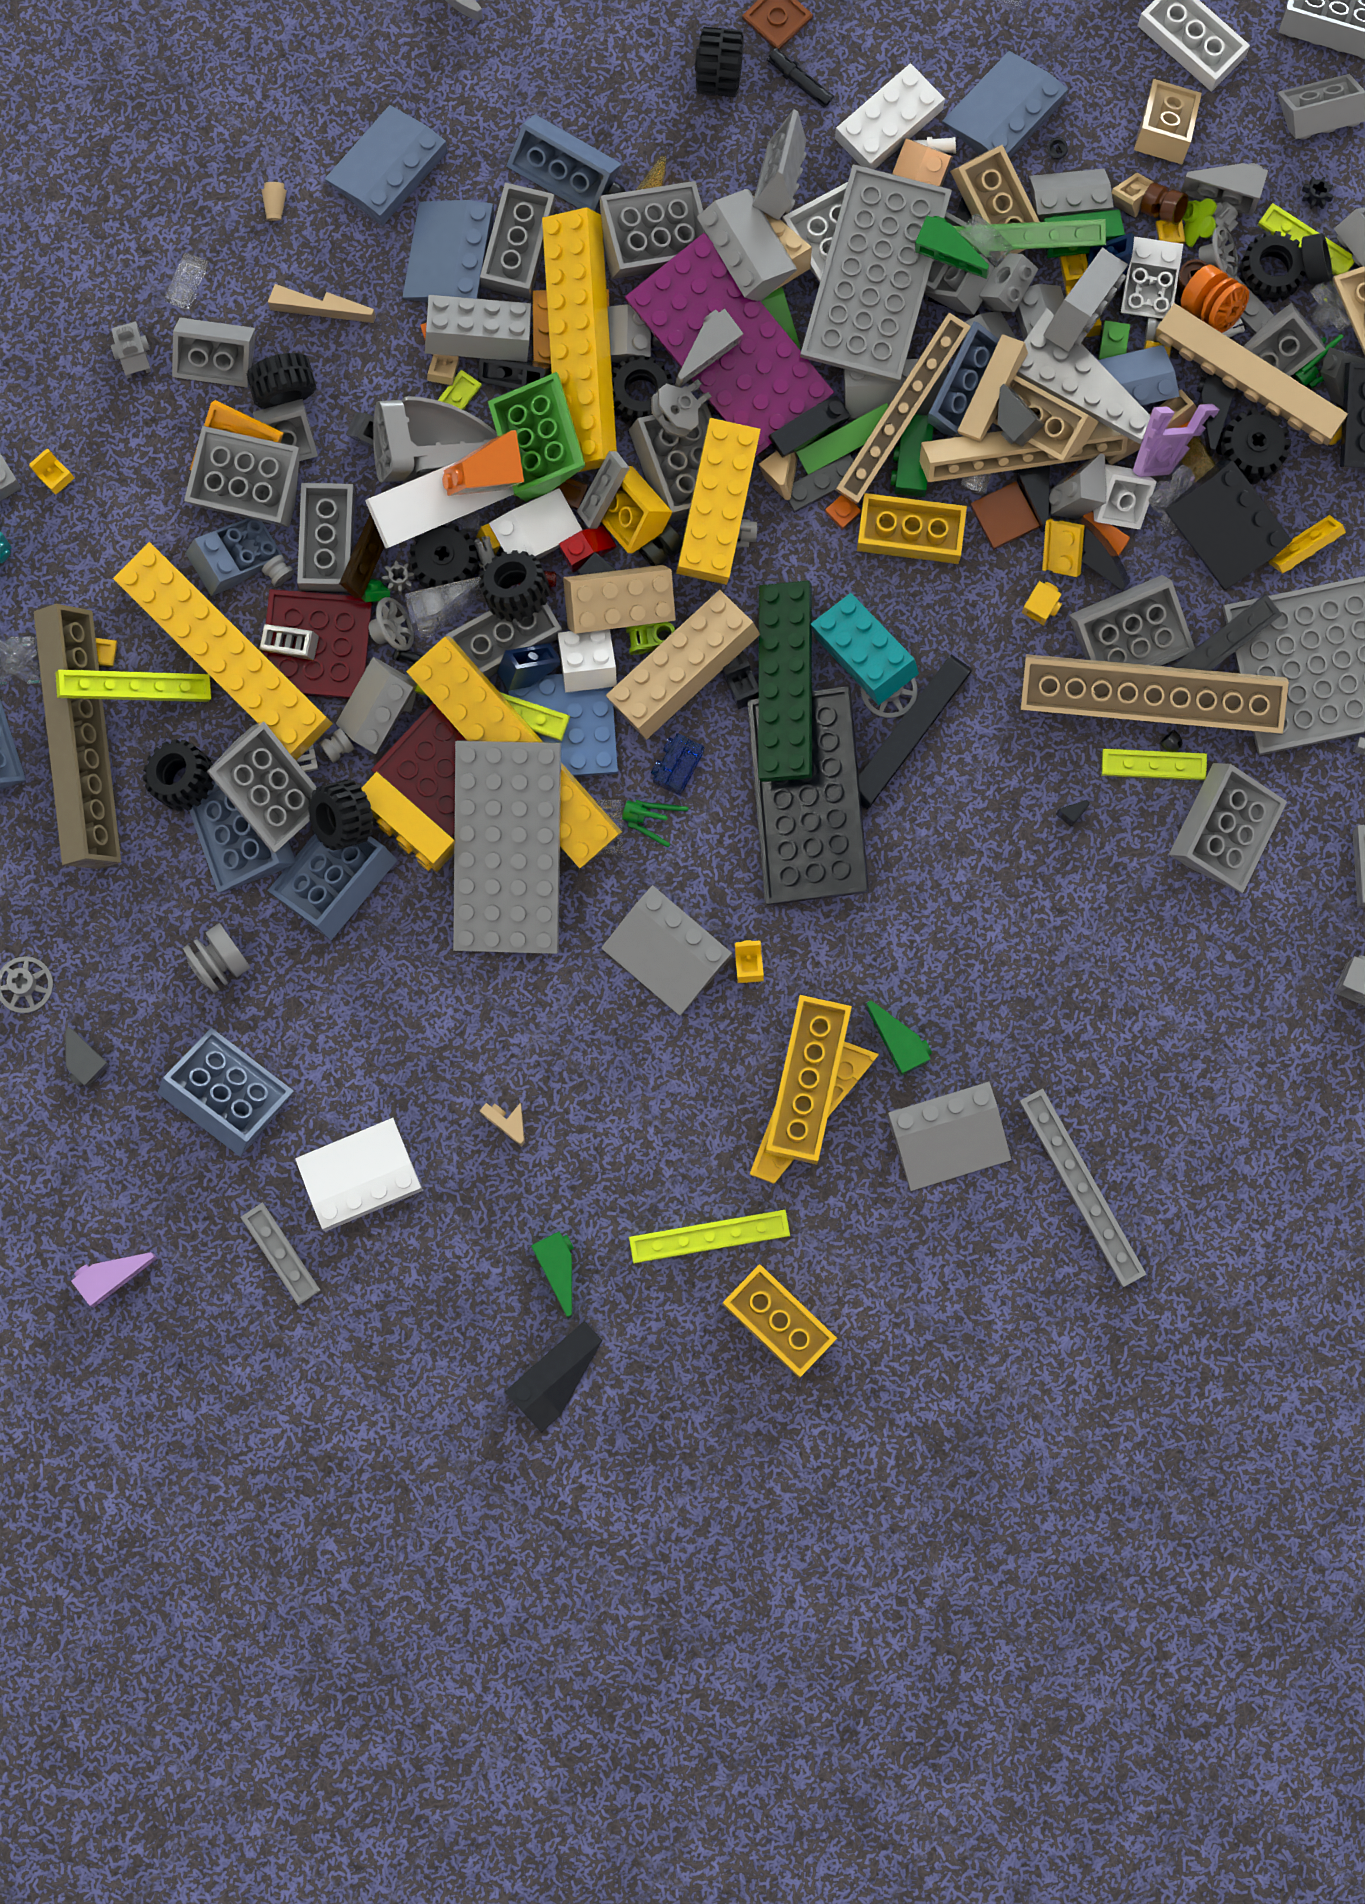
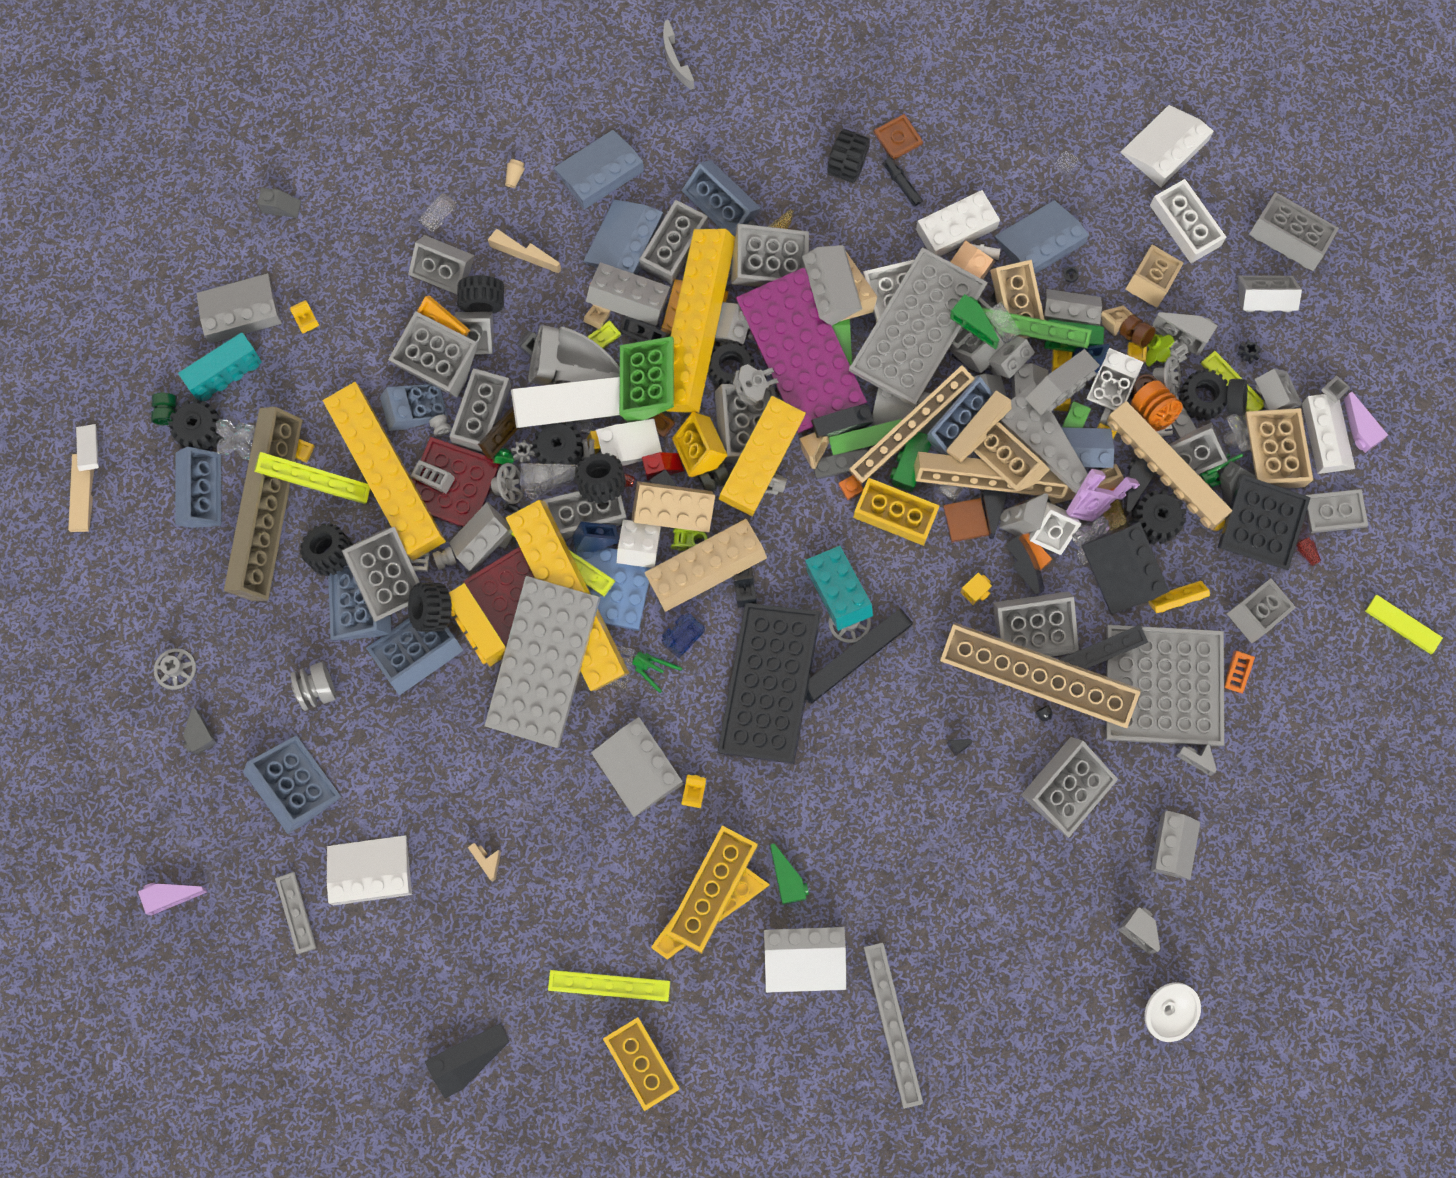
camera: 15 degrees right, 5 degrees down
light grey hinge [111,321,151,378] -> none
orange slope [442,430,524,496] -> none
green slope [531,1231,574,1318] -> none
light grey plate [577,451,629,529] -> none
light grey slope [675,309,743,387] -> none
light grey slope [752,109,807,220] -> none
dark green plate [758,580,812,782] -> none
dark grey slope [998,384,1045,447] -> none
yellow plate [1042,519,1084,577] -> none
neon yellow tile [1101,749,1207,781] -> none

